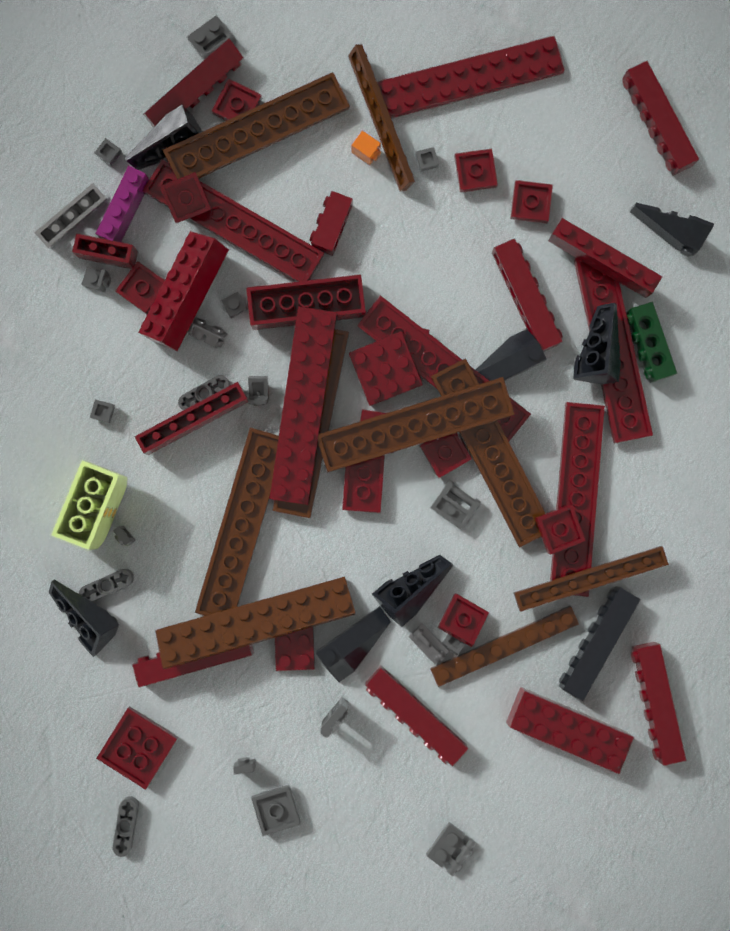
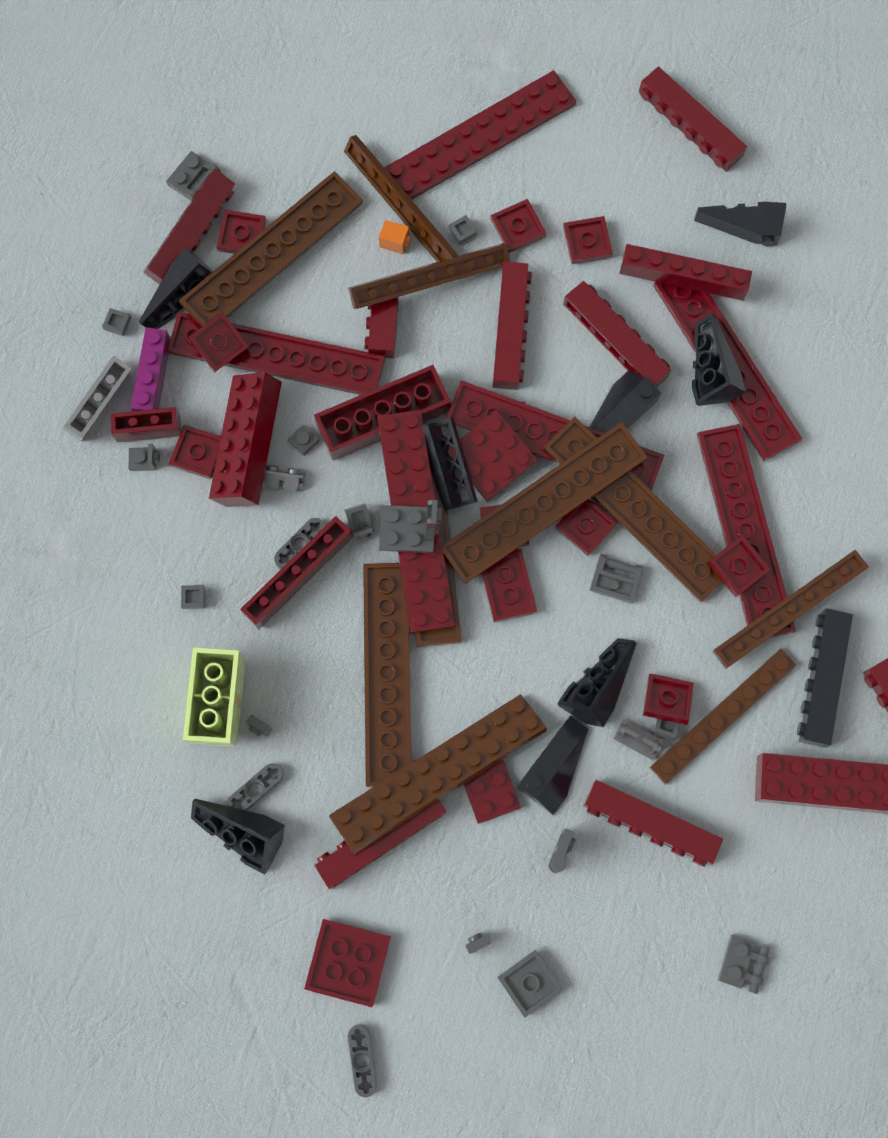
camera: 15 degrees left, 10 degrees down
dark green brick [626,301,677,383] -> none
none -> reddish brown plate [348,243,510,309]
none -> dark grey bracket [379,500,442,553]
none -> black fence [421,417,478,511]
none -> dark red brick [492,261,532,390]

